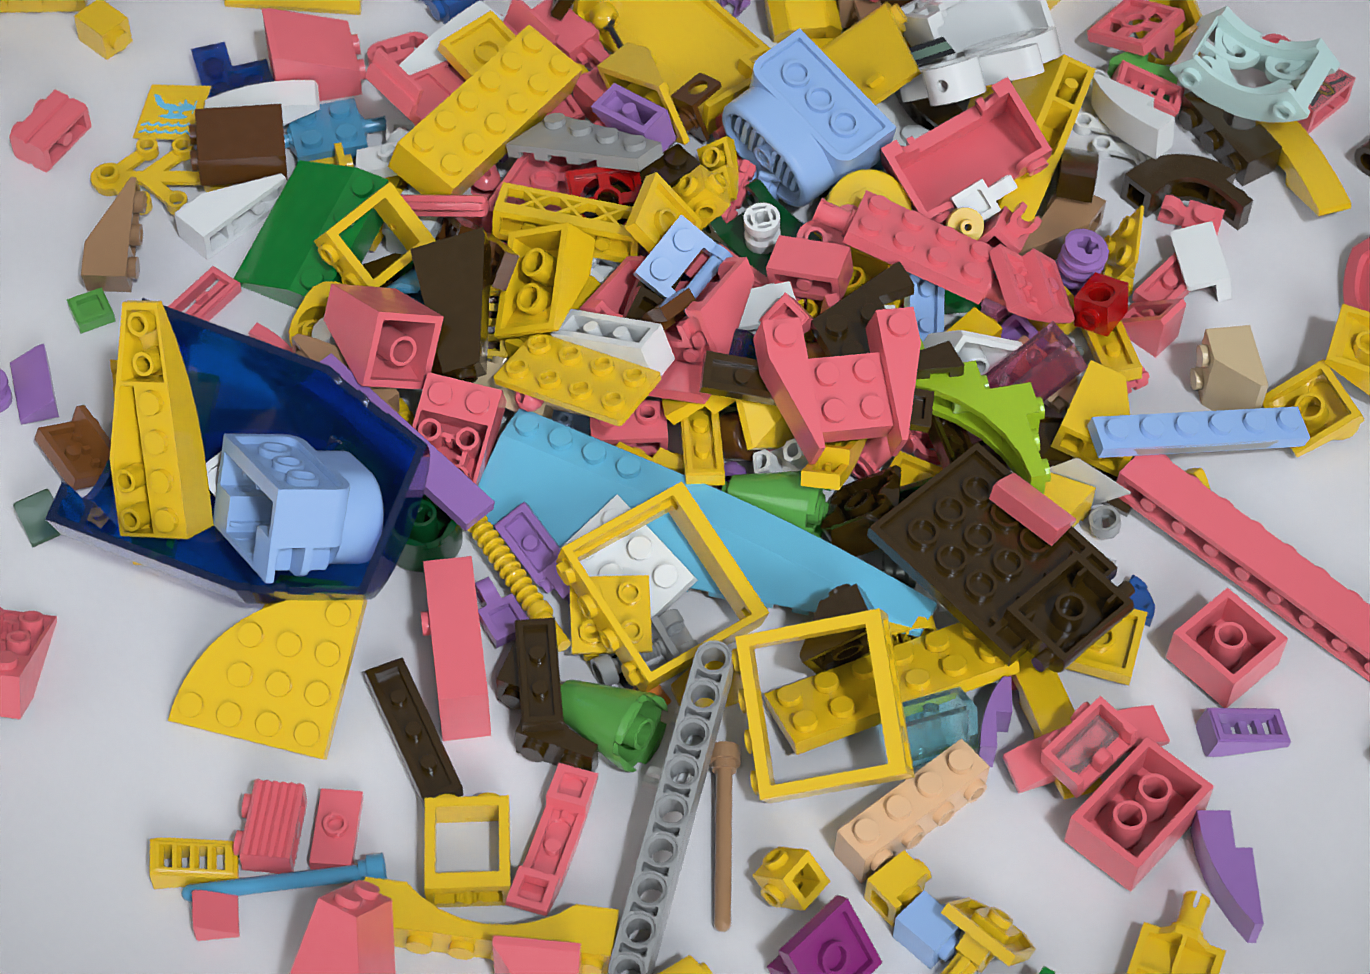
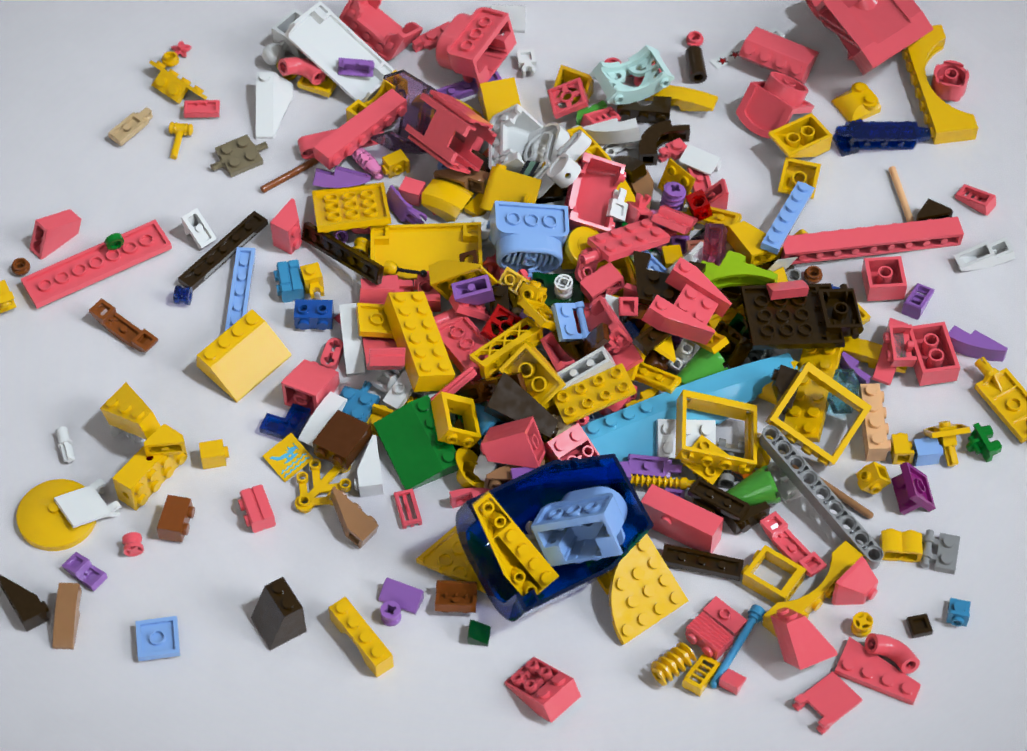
camera: 50 degrees left, 0 degrees up
bright green tile [66,287,116,334] -> none
light grey wing [506,113,663,171] -> none
yellow tile [946,207,984,240] -> none
tan slope [1190,325,1269,411] -> none
none -> yellow piece [651,642,696,686]
none -> dark orange plate [804,266,823,283]

